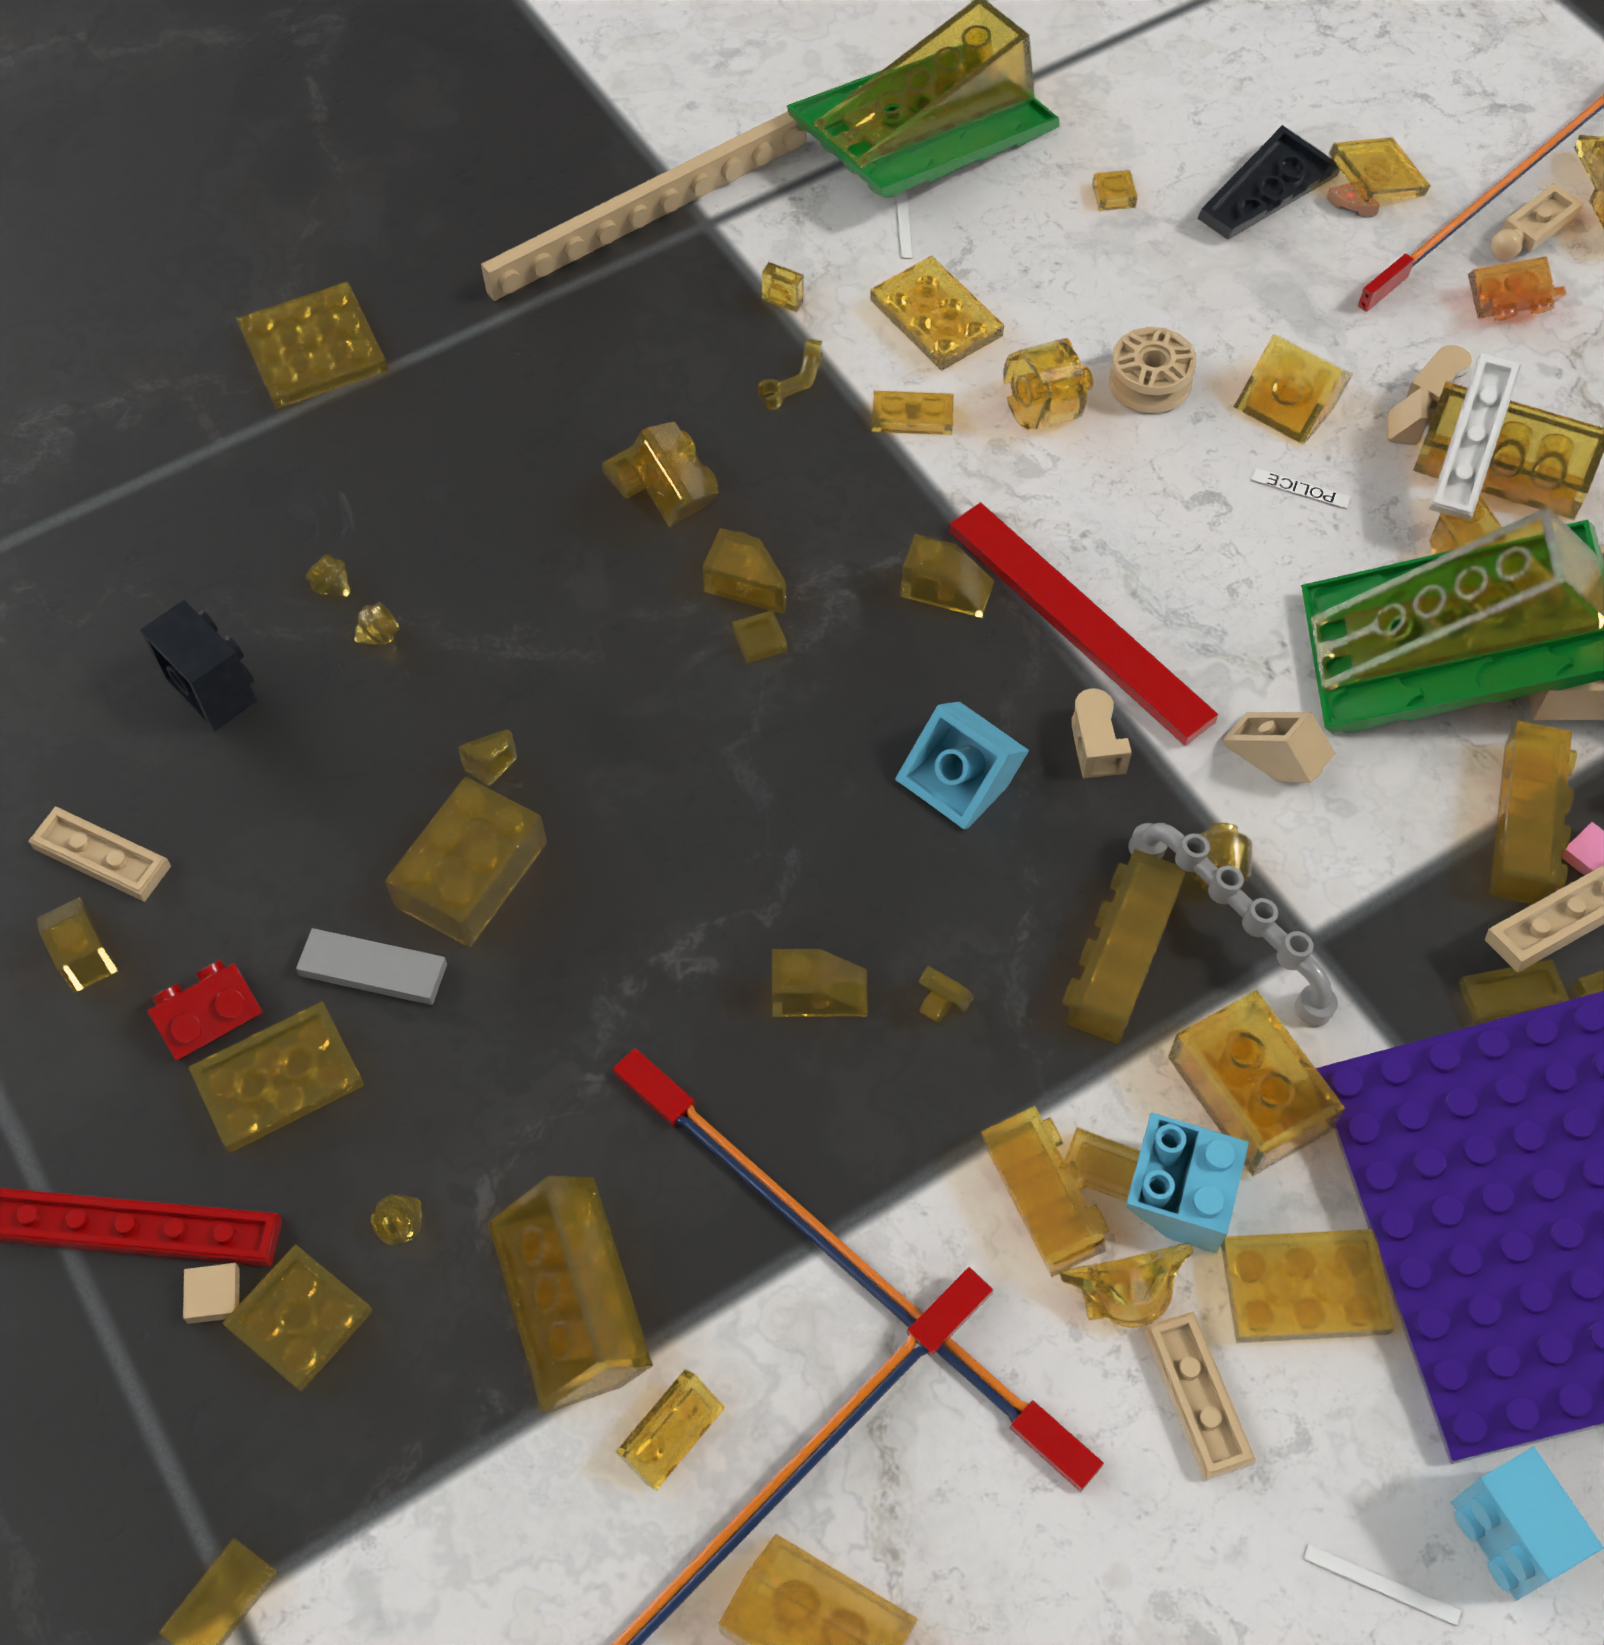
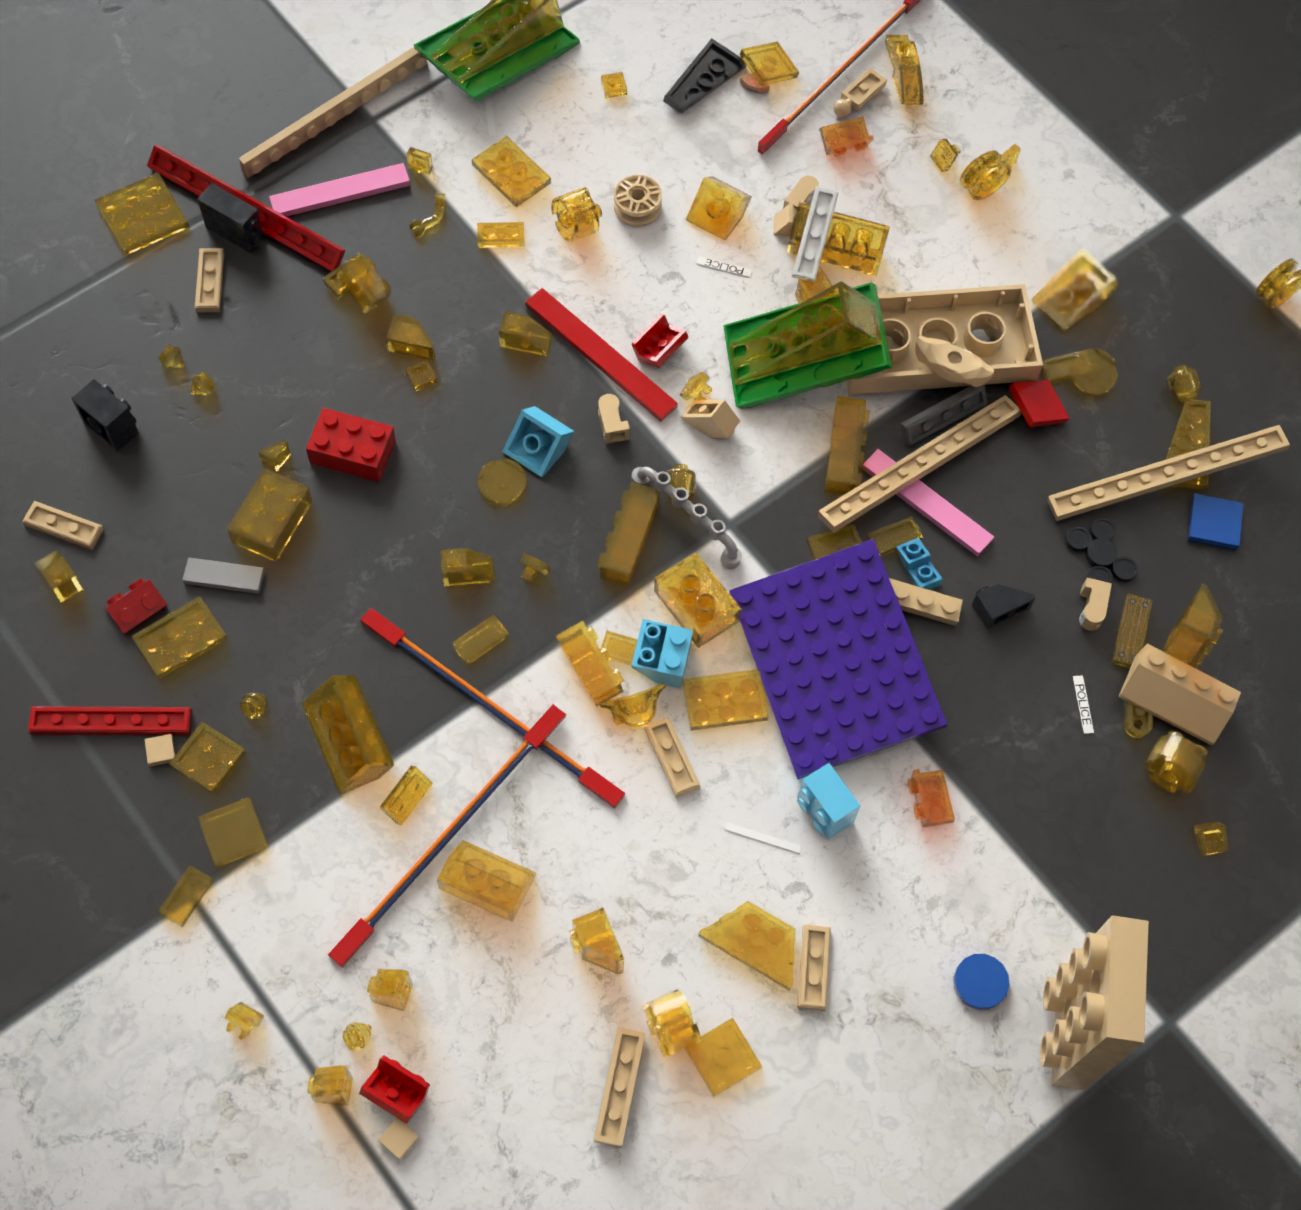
camera: 10 degrees left, 5 degrees up
none -> red plate [147,145,346,272]
none -> tan tile [195,248,224,312]
none -> black brick [197,183,264,253]
none -> clear yellow tile [198,797,268,868]
none -> bright pink tile [269,163,410,217]
none -> red brick [306,407,396,482]
none -> clear yellow tile [452,614,509,665]
none -> clear yellow tile [478,459,527,506]
none -> red bracket [631,314,689,369]
none -> clear yellow tile [679,371,712,401]

